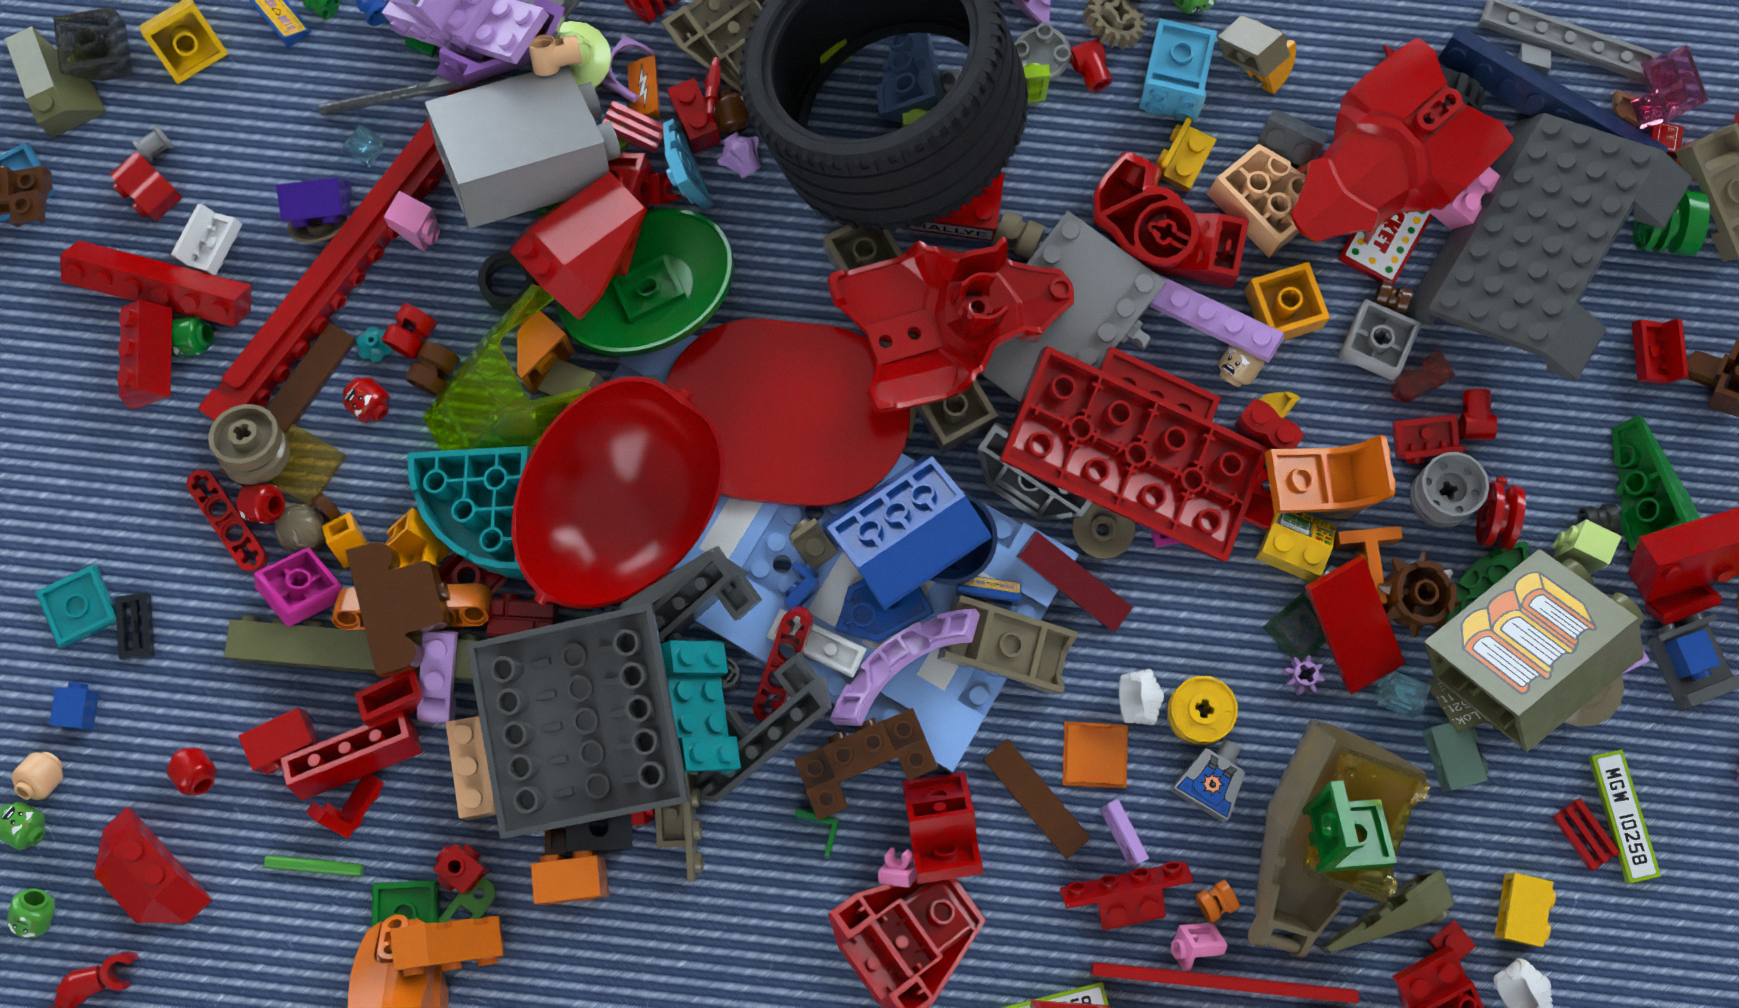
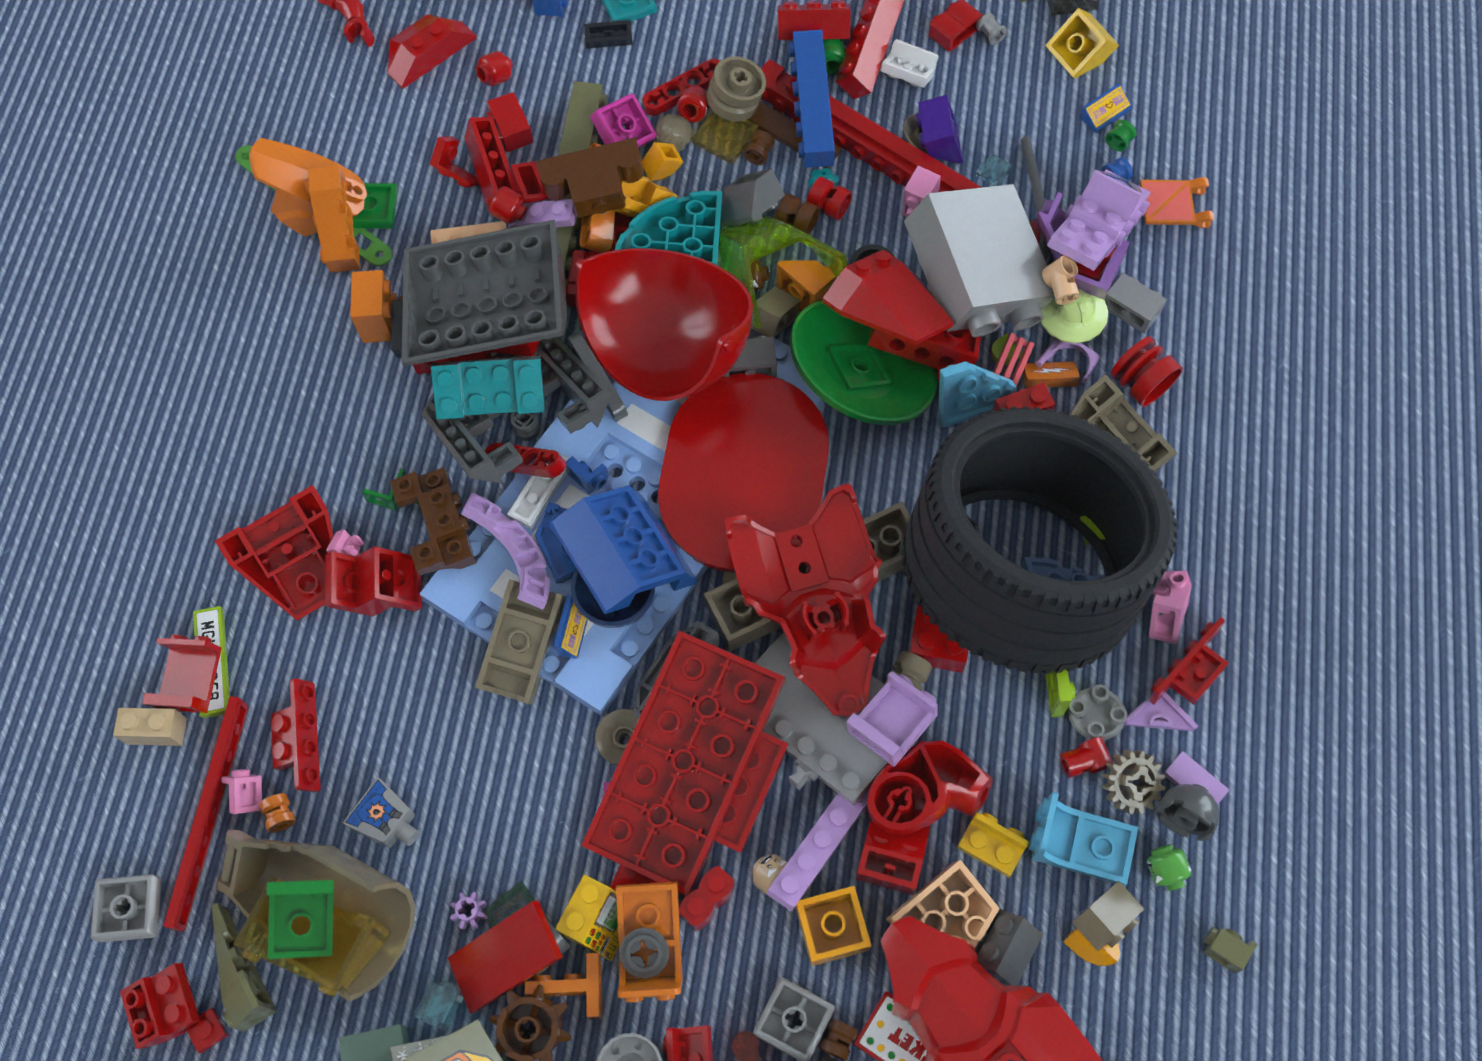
camera: 95 degrees right, 10 degrees down
bright green bar [264,855,364,877] -> none
reddish brown tile [311,492,341,521] -> none
red head [342,377,390,423] -> none
red brick [433,843,490,895] -> none
dark tan bracket [655,771,704,882] -> none
dark tan bracket [789,518,838,570] -> none
reddish brown tile [983,739,1091,860] -> none
dark red tile [1016,531,1133,633] -> none
orange piece [1062,721,1128,789] -> none
lavender tile [1100,799,1149,866] -> none
white hair [1119,669,1164,725] -> none
yellow wheel [1167,676,1238,746] -> none
yellow tile [1259,392,1300,418] -> none
none -> red head [487,186,527,224]
none -> dark grey gear [620,927,669,978]
none -> dark grey slope [720,168,785,227]
none -> reddish brown wheel [743,130,775,165]
none -> blue brick [789,30,835,168]
none -> lavender panel [846,671,938,767]

